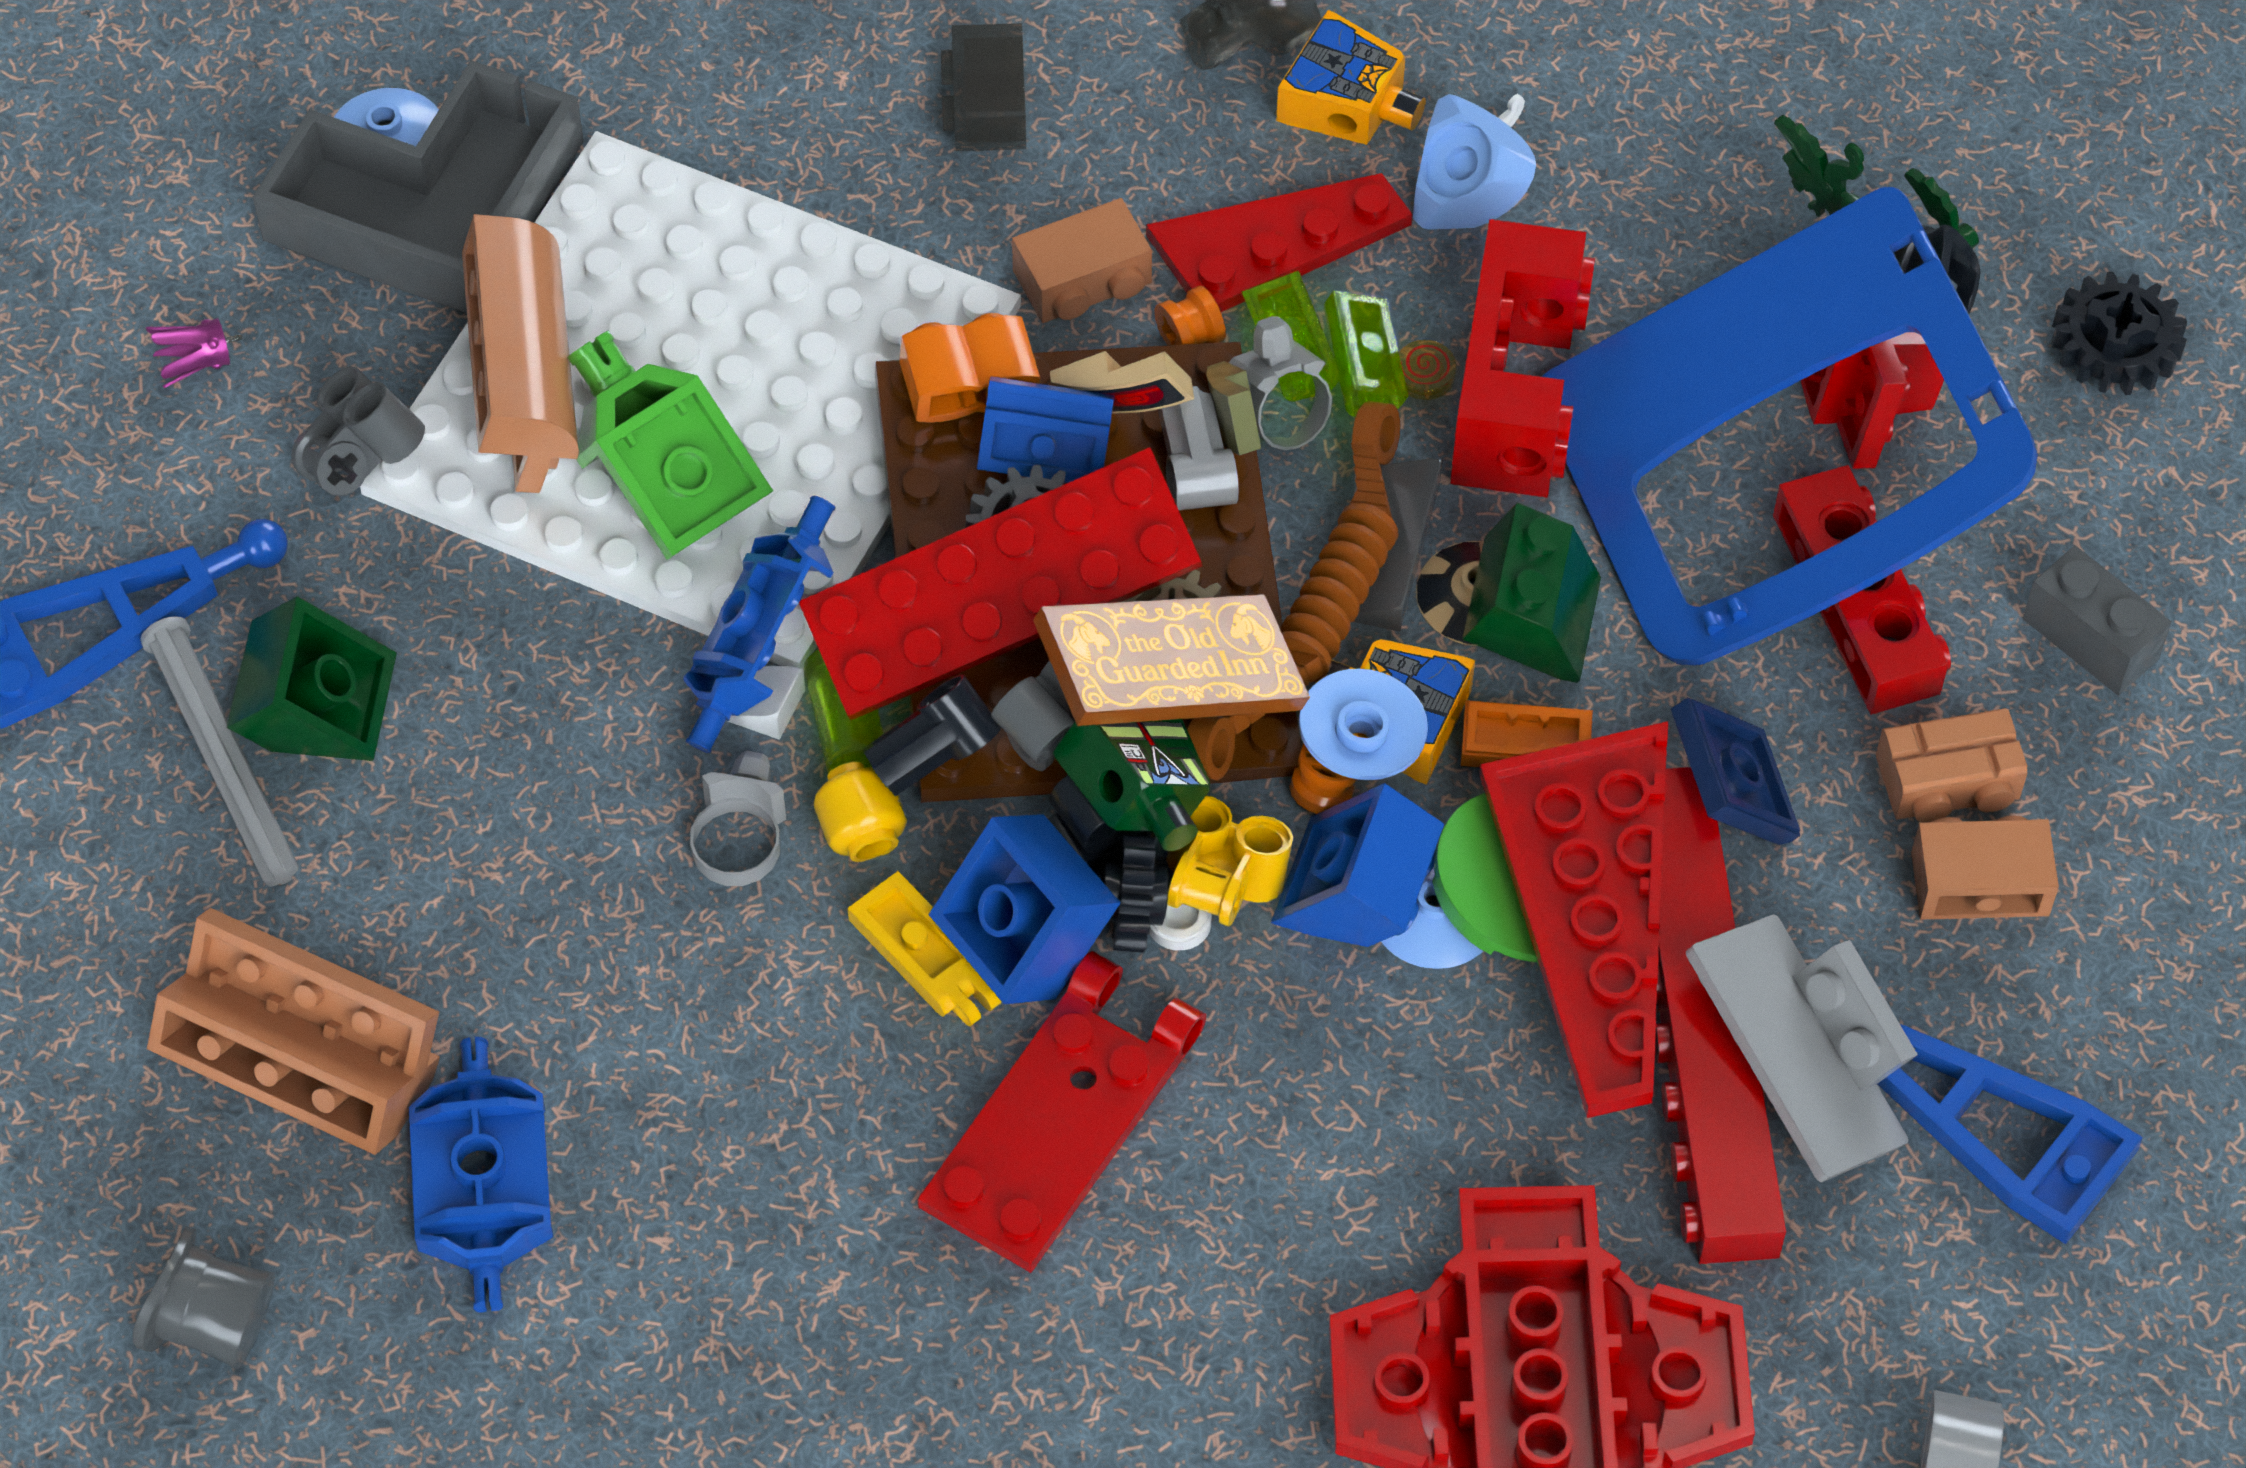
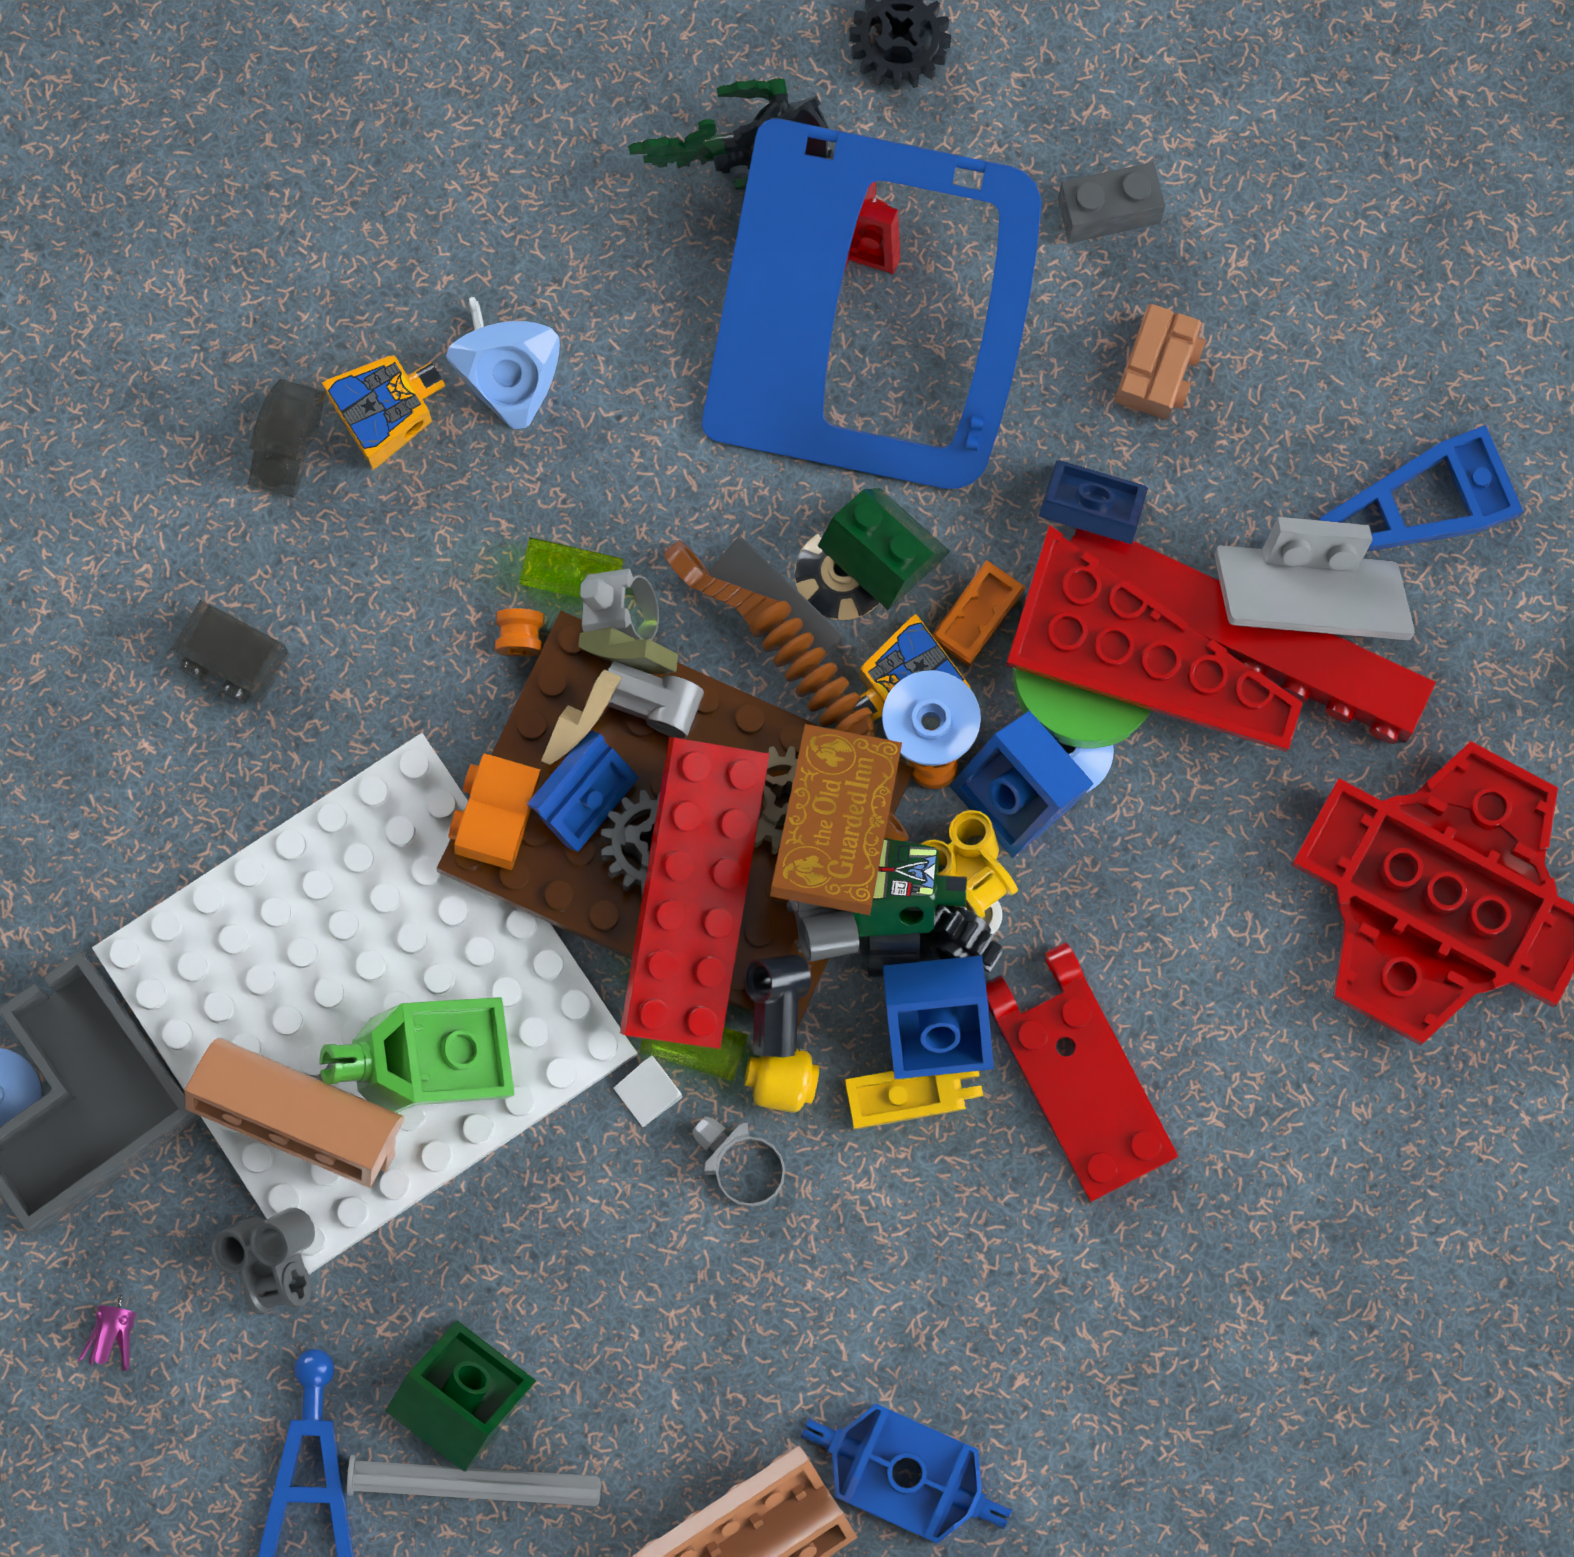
camera: 60 degrees left, 20 degrees up
blue plate [683,495,836,753] -> none
nougat brick [1012,198,1152,323] -> none
red wing [1146,173,1413,312] -> none
clear neon green brick [1324,290,1409,418] -> none
clear yellow tile [1395,340,1456,400] -> none
red plate [1450,219,1595,498] -> none
red brick [1773,465,1951,715] -> none
nougat brick [1911,816,2059,920] -> none

